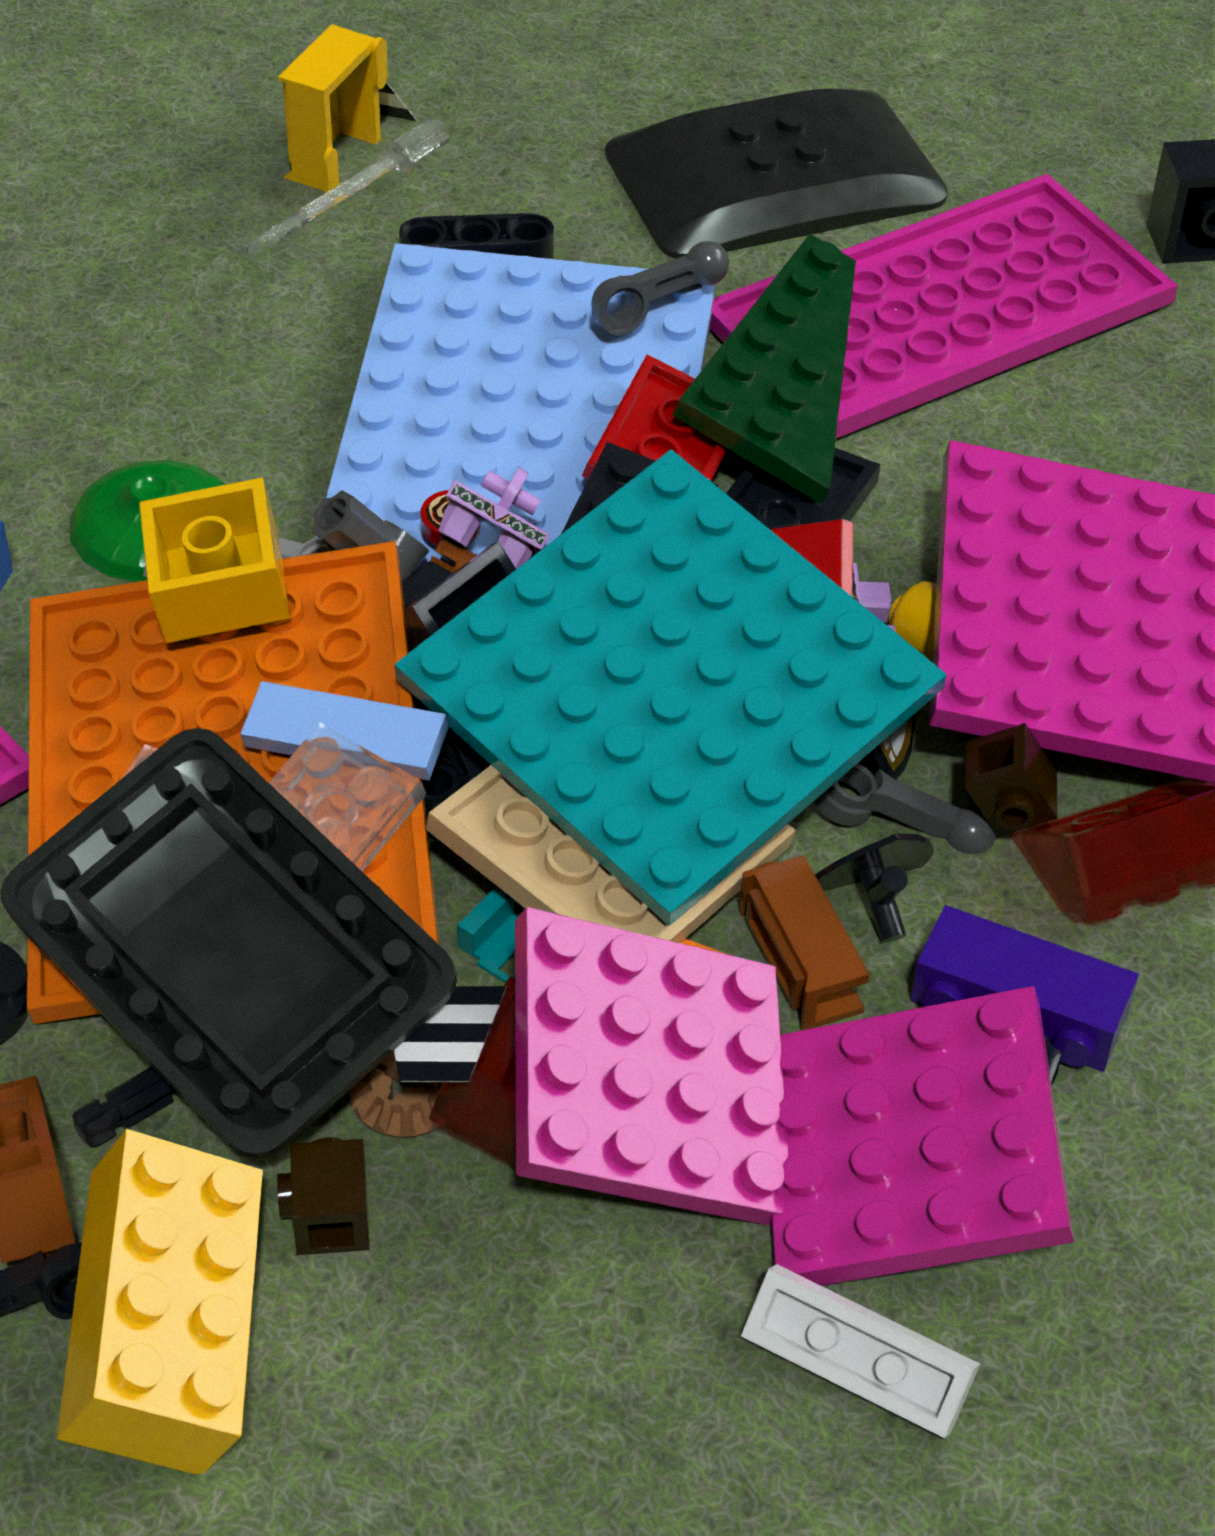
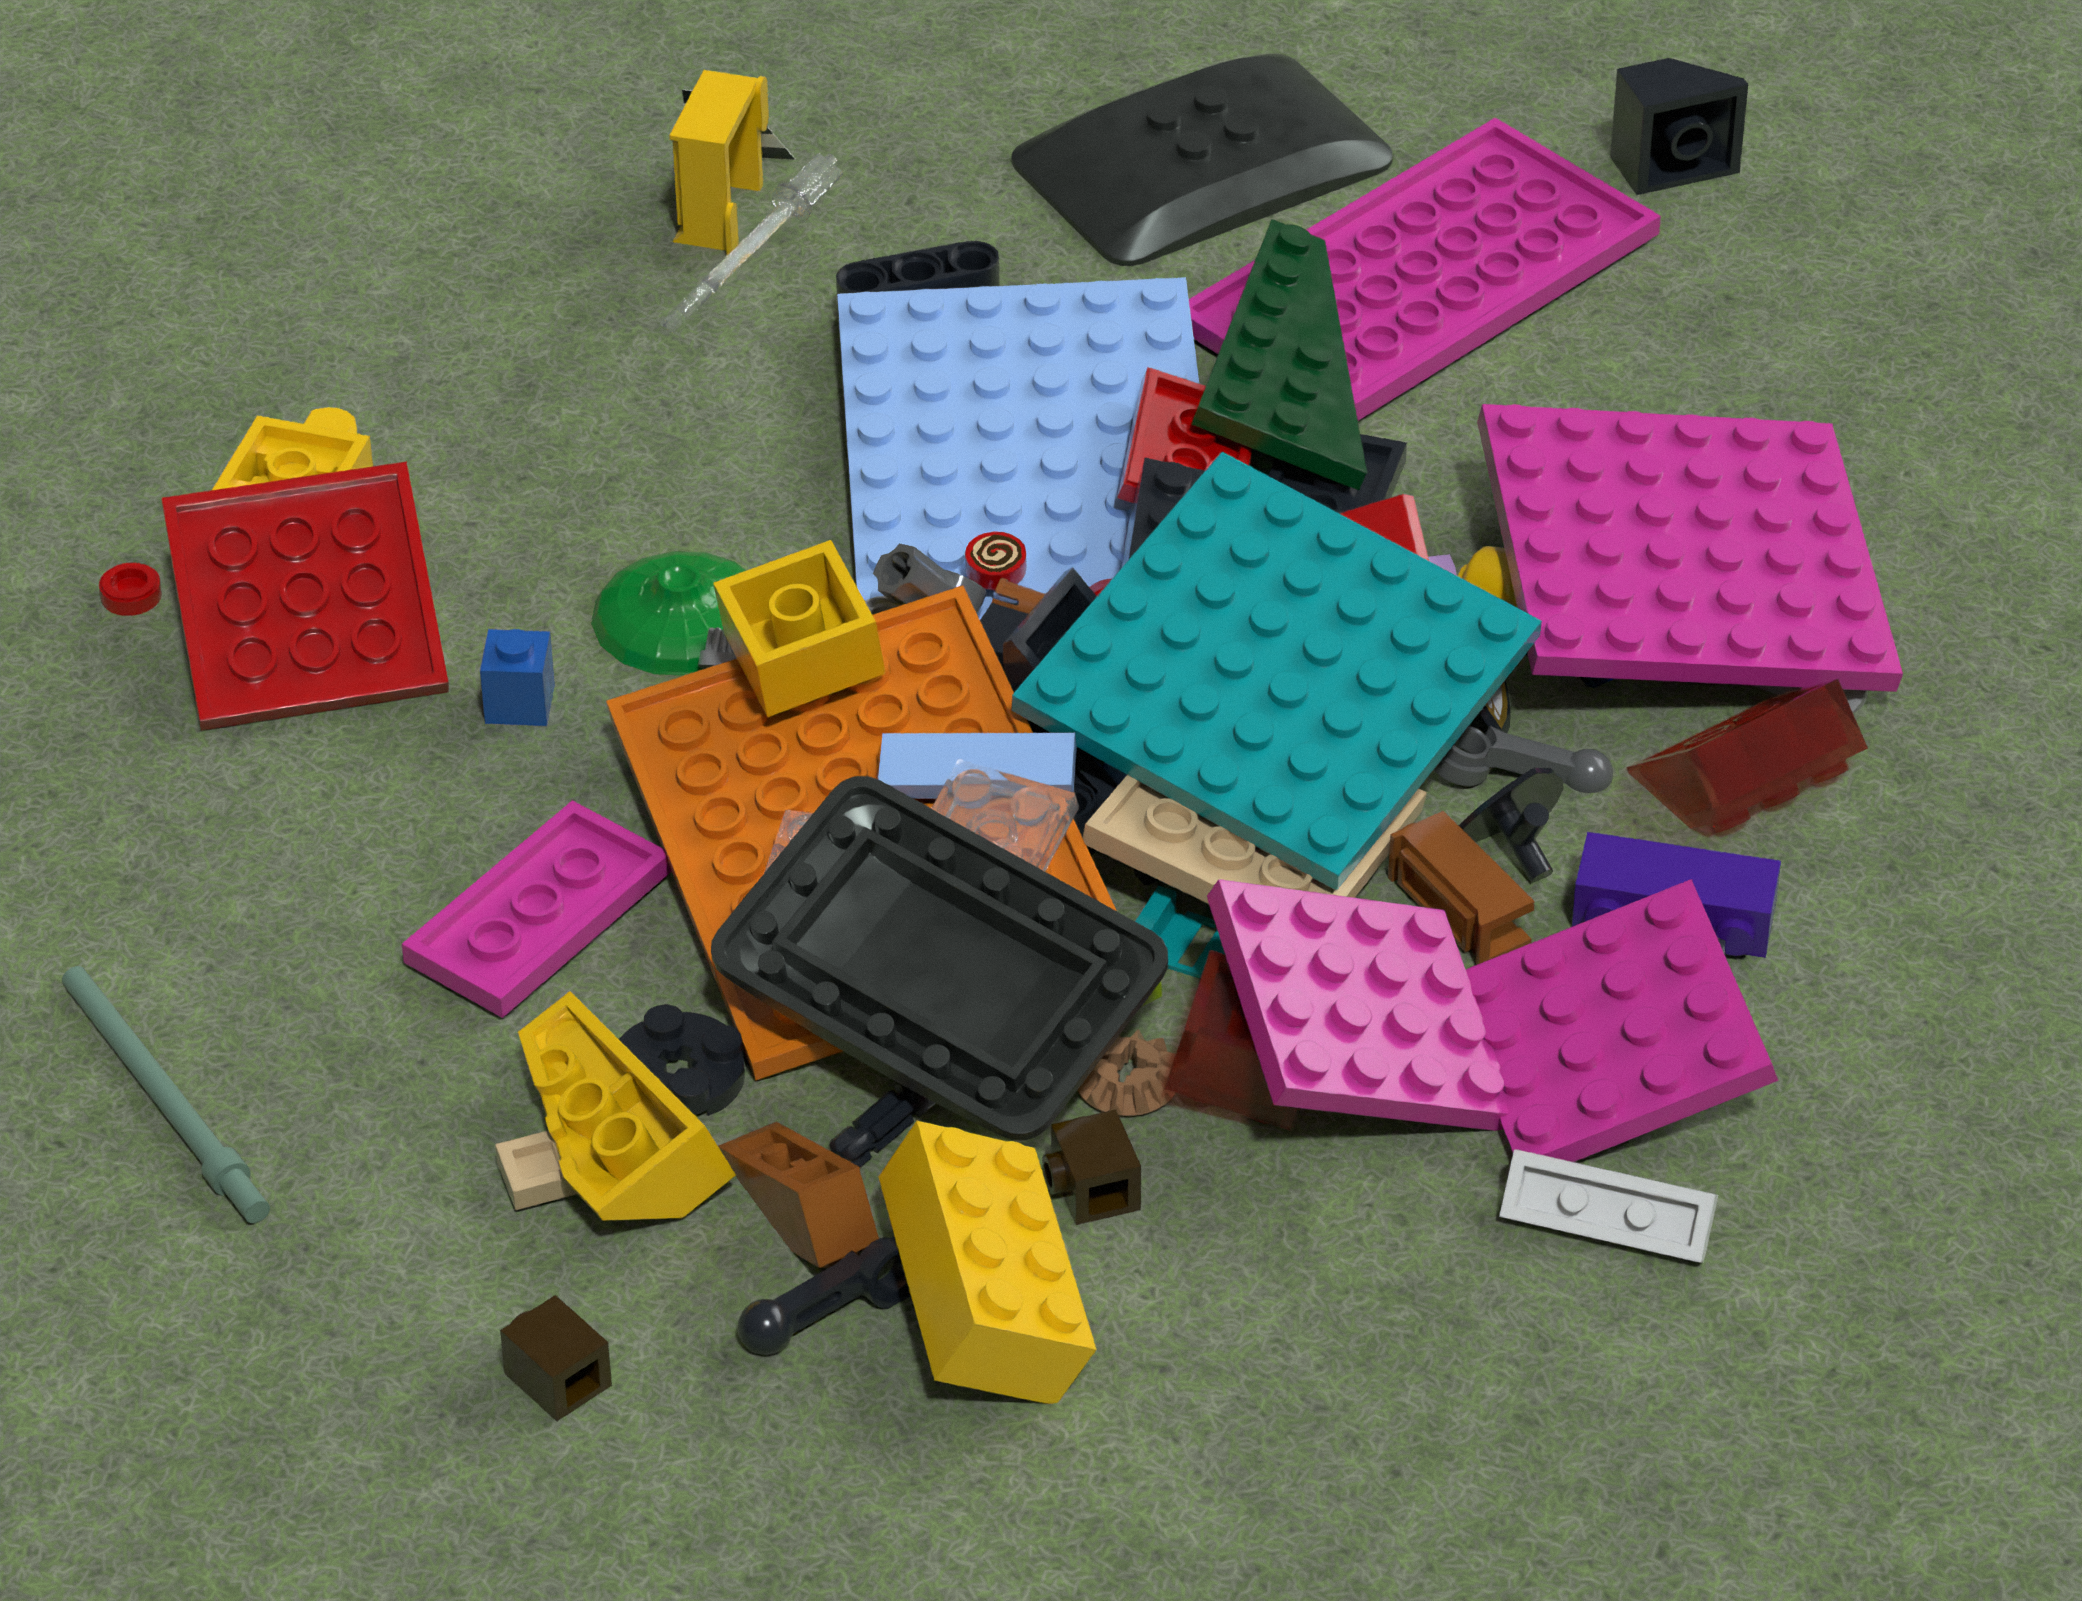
camera: 10 degrees left, 5 degrees down
sticker [394,986,507,1082] -> none
lavender hips [439,467,550,569] -> none
dark grey piece [591,241,729,336] -> none
dark brown brick [965,723,1058,837] -> none

